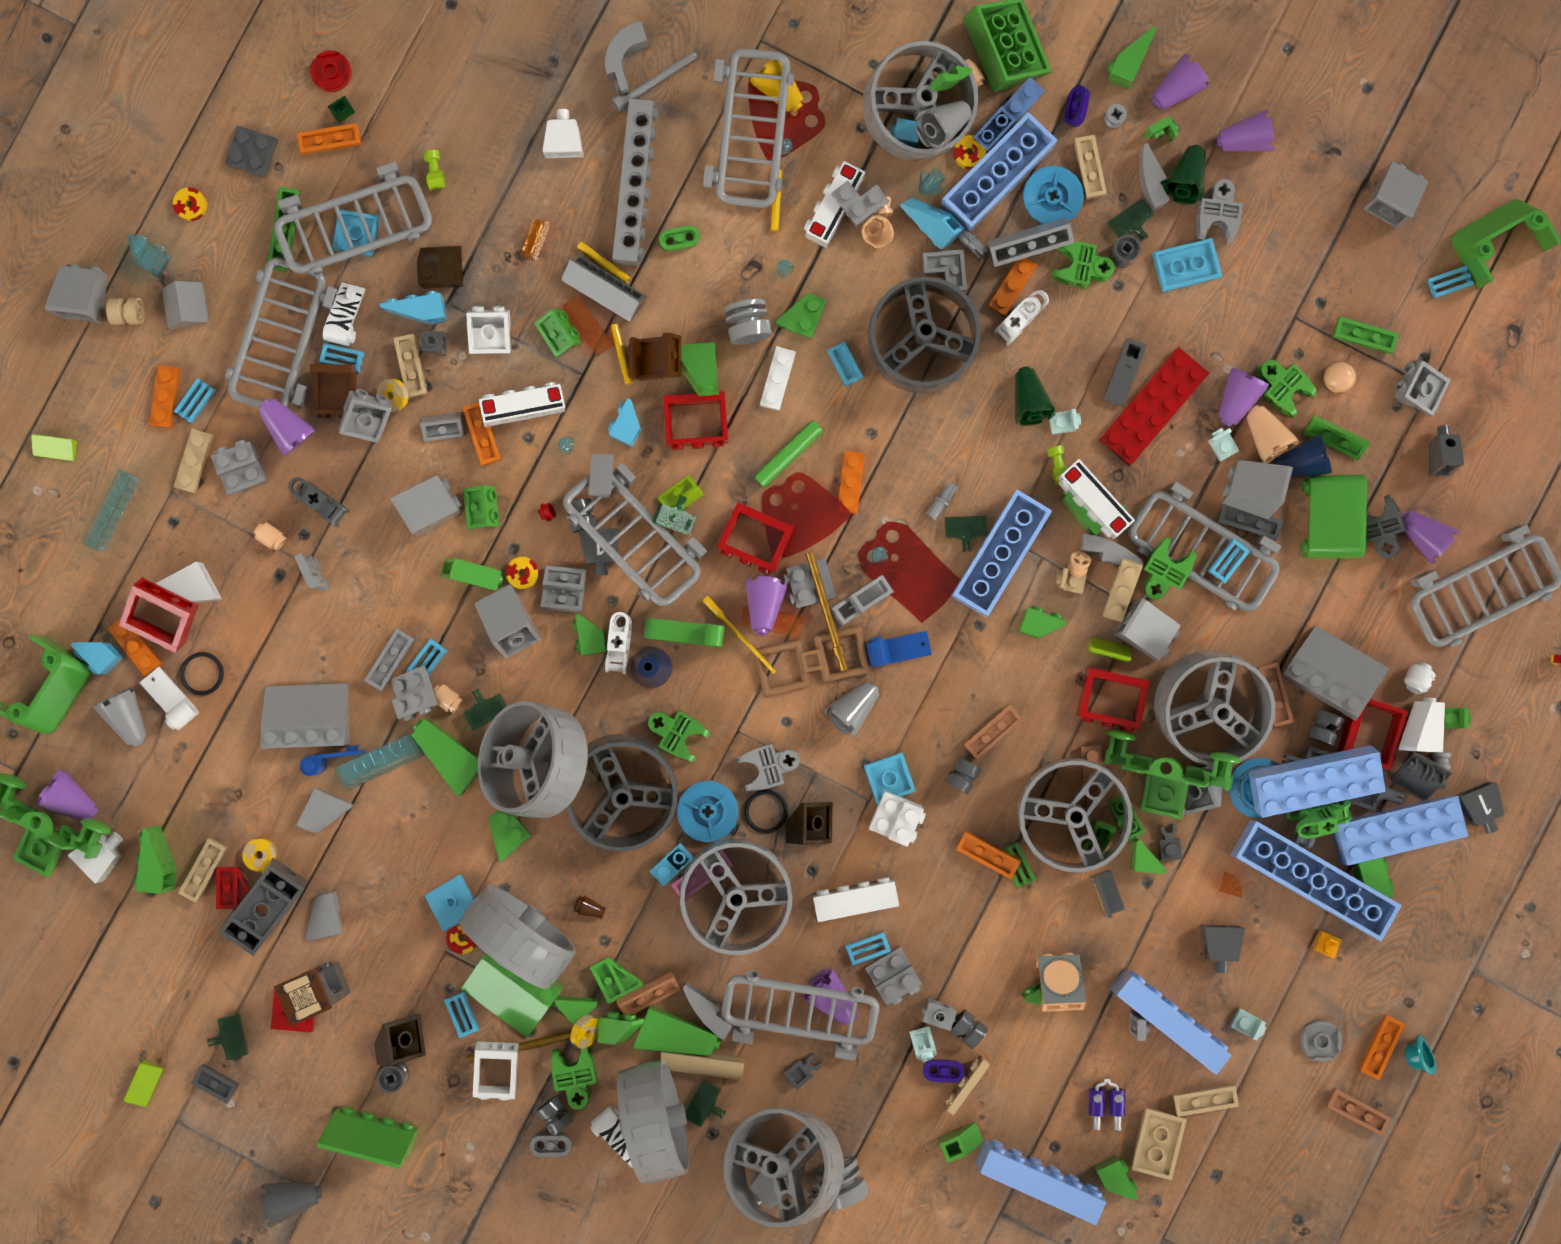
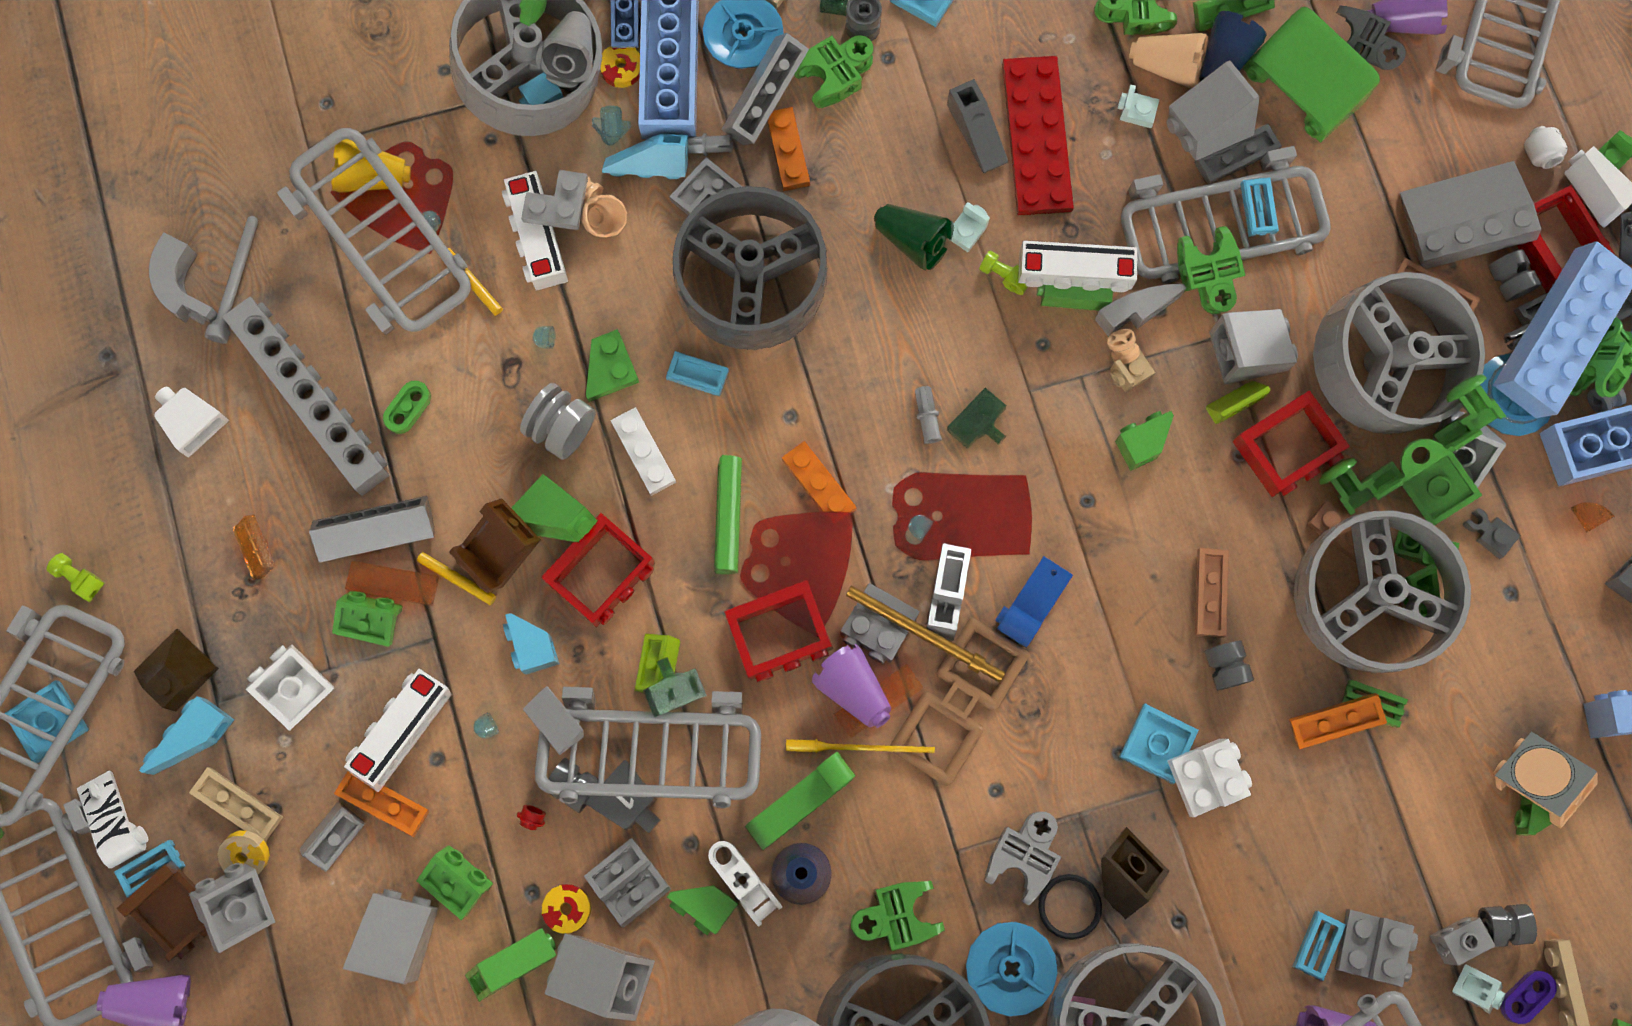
camera: 45 degrees left, 10 degrees down
dark grey bracket [421,331,447,356] -> none
yellow bar [577,241,631,284] -> none
white brick [813,877,899,922] -> none
light grey cone [824,682,880,738] -> none
light blue brick [951,489,1052,617] -> none
white piece [994,290,1049,346] -> none
dark grey panel [1090,870,1125,918] -> none
tan plate [1102,558,1143,622] -> none
bright green slope [1131,838,1167,874] -> none
medium lavender cone [1218,367,1269,427] -> none

